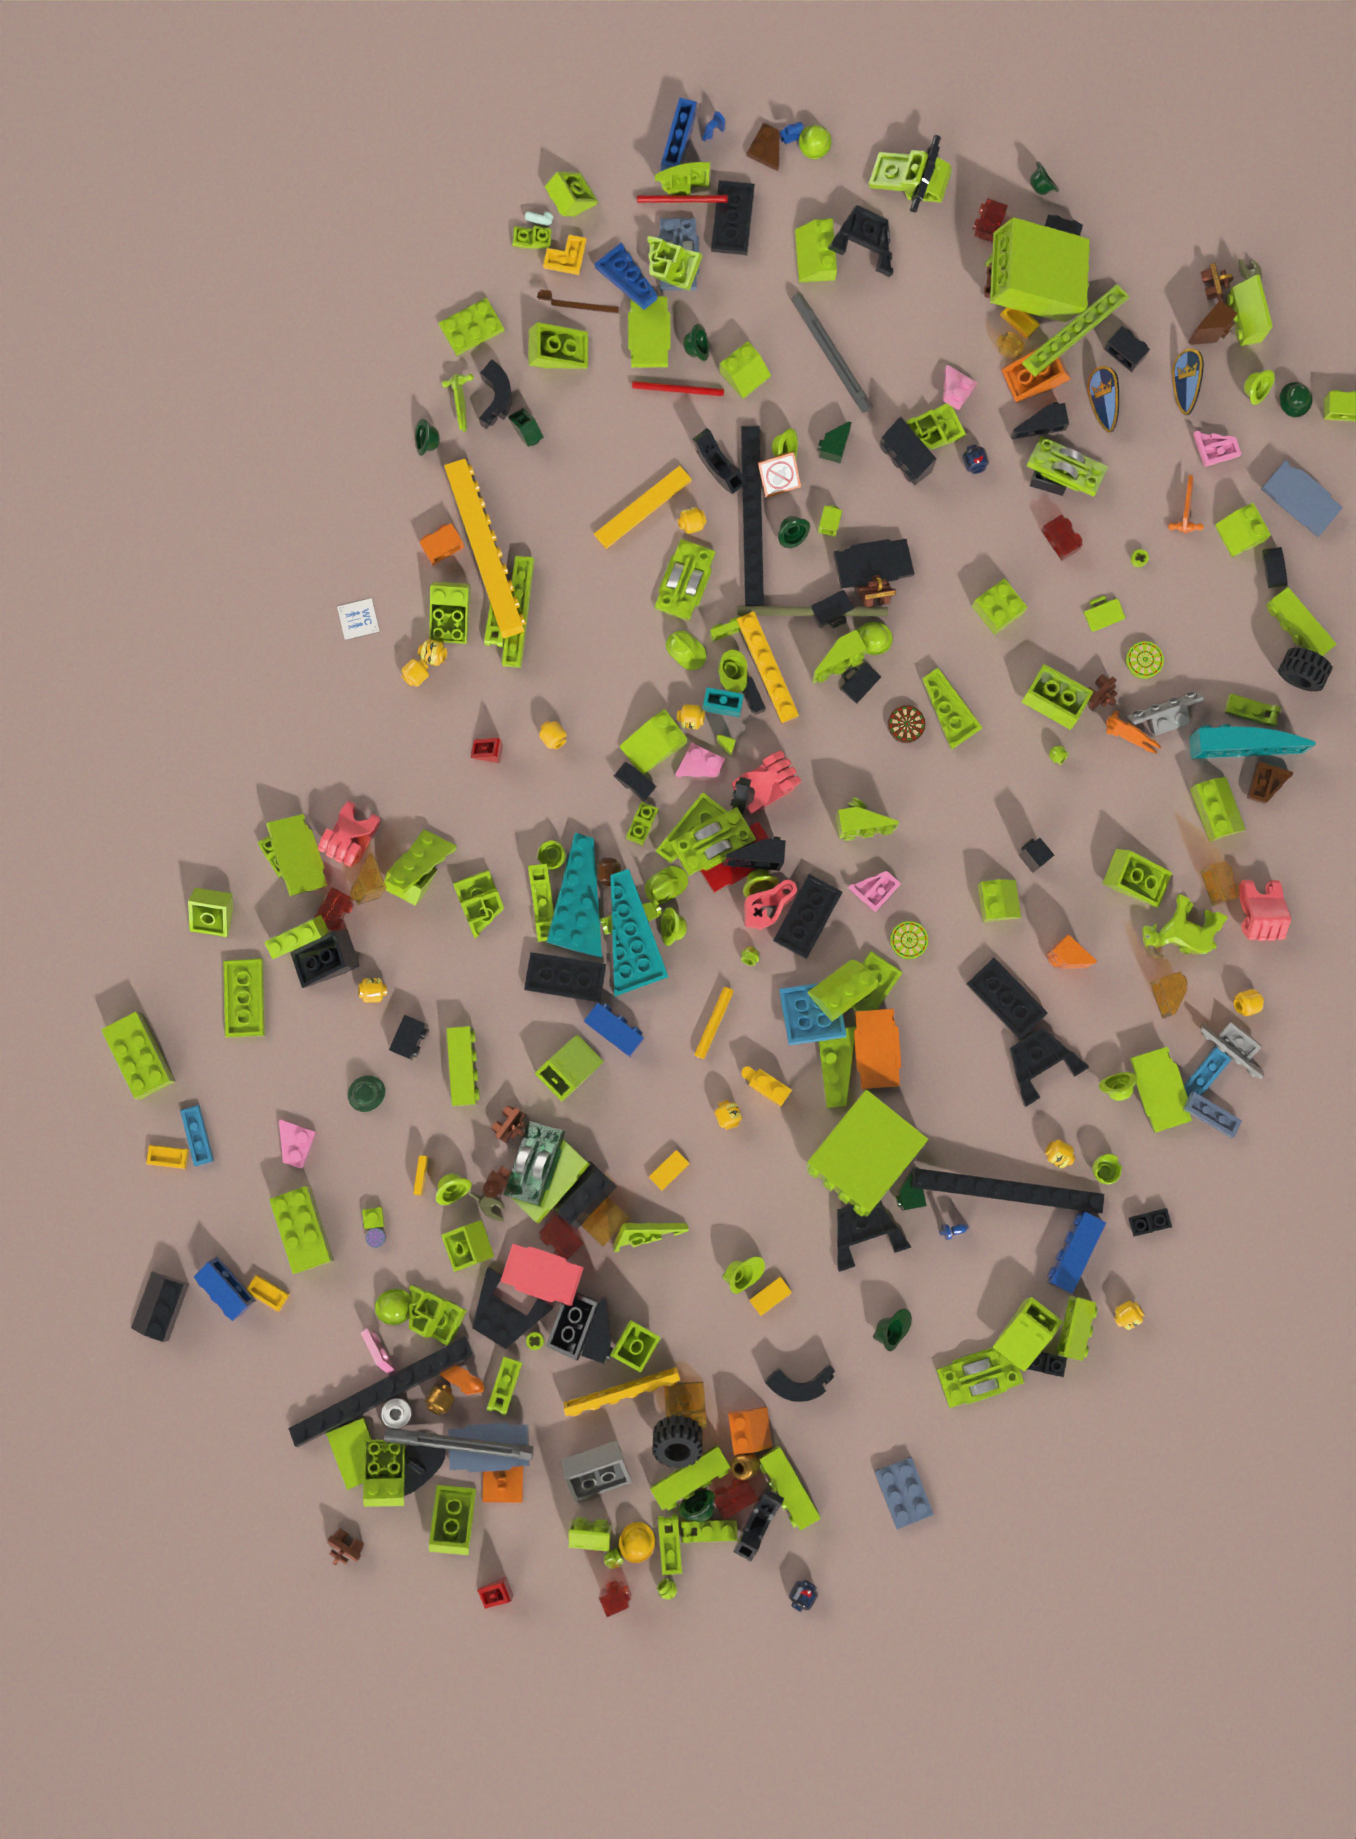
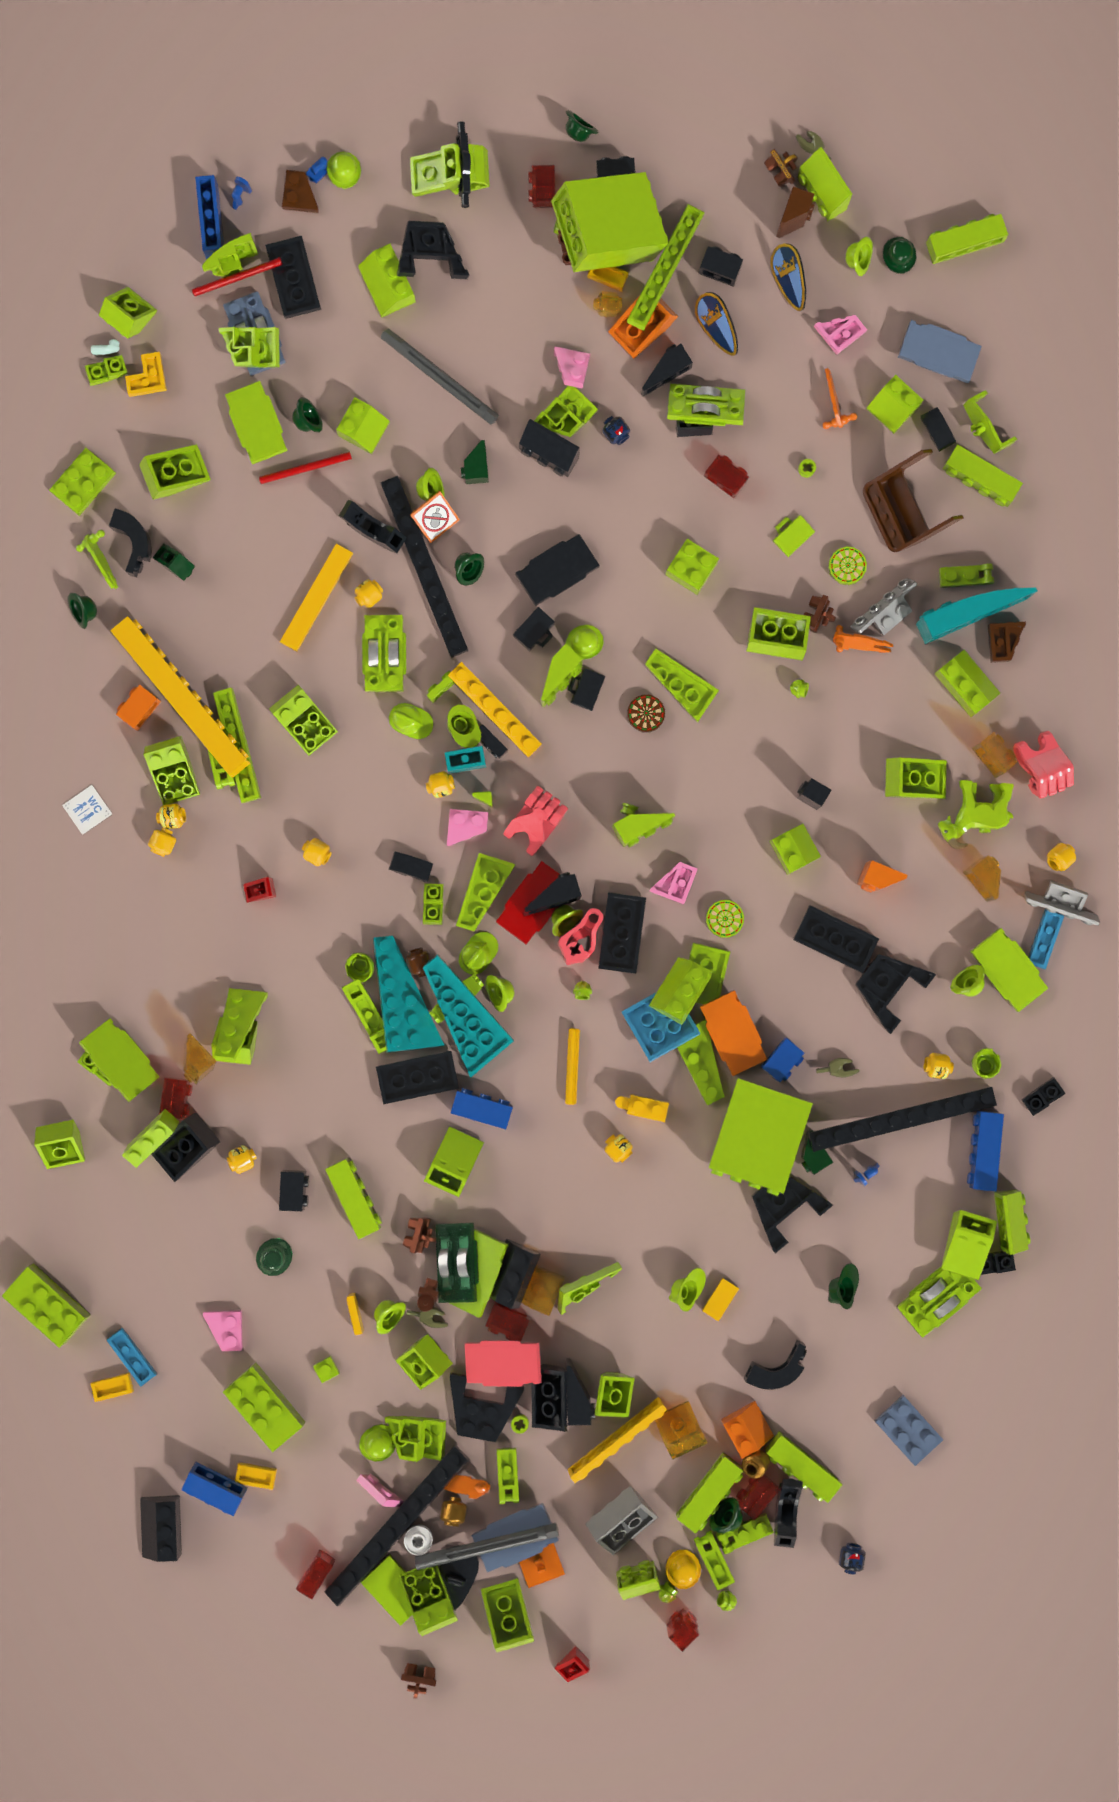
camera: 20 degrees left, 5 degrees up
lime tile [223,959,265,1038] -> none
coral piece [317,801,381,867] -> none
sand blue tile [366,1228,386,1248] -> none
lime slope [452,870,504,938] -> none
reddish brown piece [537,289,619,313] -> none
blue wing [594,242,657,310] -> none
lime slope [619,709,687,775] -> none
yellow tile [649,1150,690,1191] -> none
black tyre [652,1415,703,1468] -> none
lime piece [670,807,756,876] -> none
black piece [730,777,751,814] -> none
olive piece [737,606,888,616] -> none
lime brick [818,505,843,537] -> none
copper hips [857,575,896,607] -> none
yellow head [1113,1300,1145,1330] -> none
sand blue plate [1183,1092,1242,1138] -> none
black tyre [1278,647,1333,692] -> none
none -> lime slope [269,685,338,756]
none -> clear red brick [296,1549,335,1599]
none -> blue brick [761,1038,804,1082]
none -> olive hand [816,1058,860,1078]
none -> reddish brown windscreen [863,449,964,552]
none -> lime piece [963,390,1017,454]

